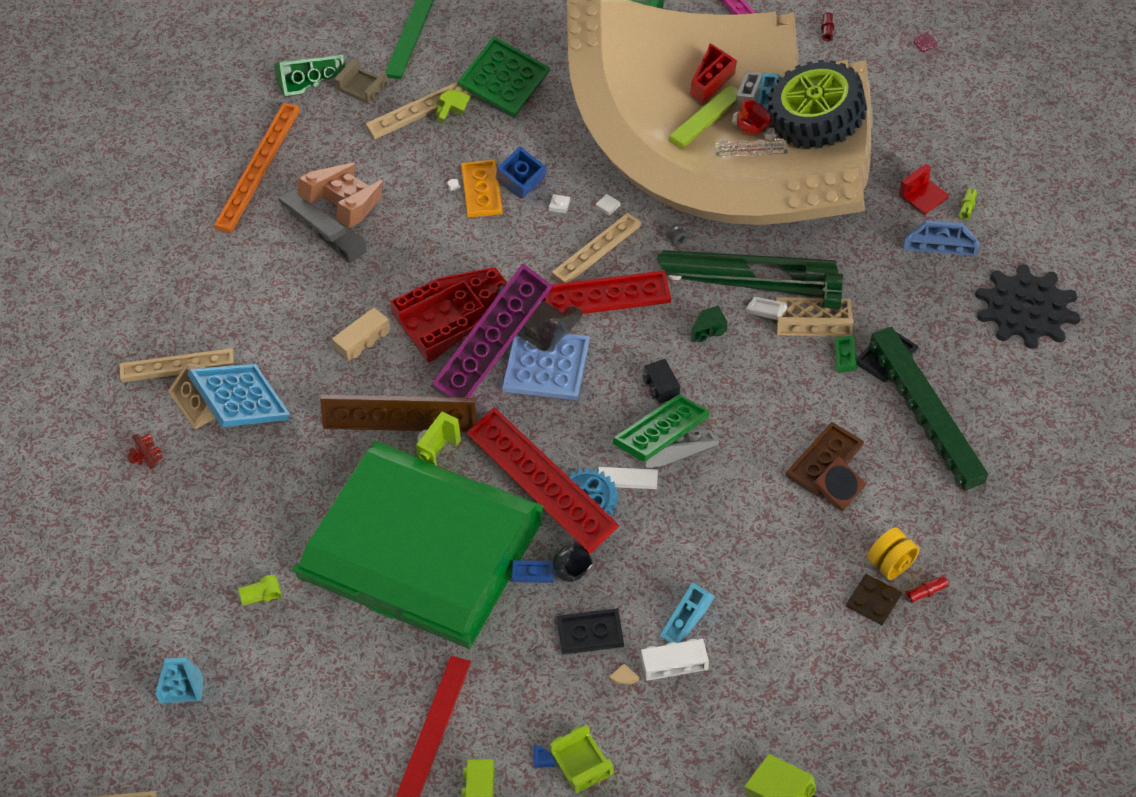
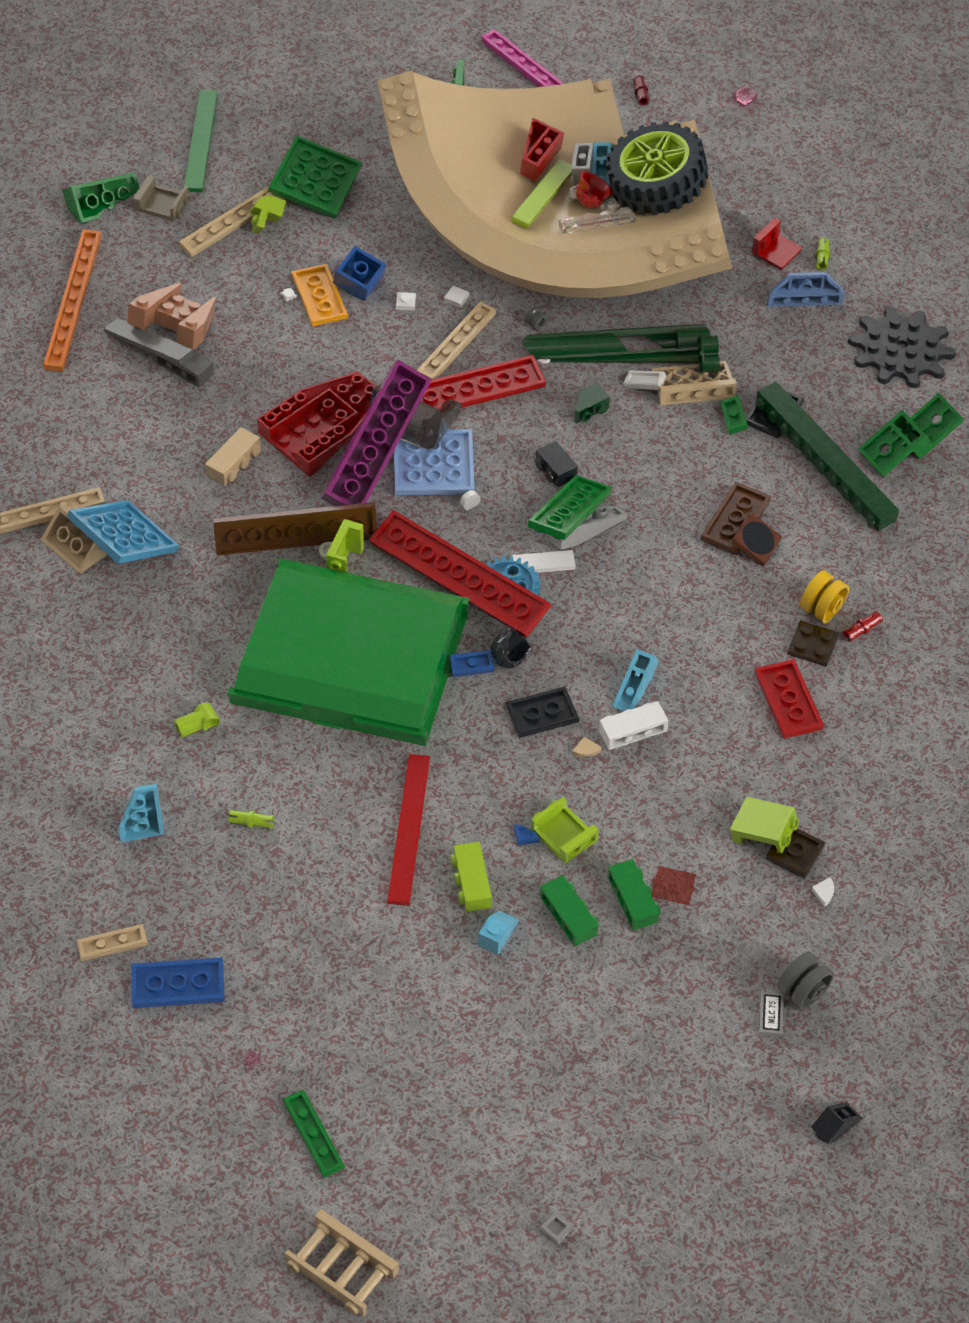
camera: 15 degrees left, 0 degrees up
clear red hips [127,434,163,470] -> none
none -> lime pin [228,809,274,829]
none -> white tile [460,490,481,510]
none -> red plate [754,659,824,739]
none -> green bracket [858,392,965,477]

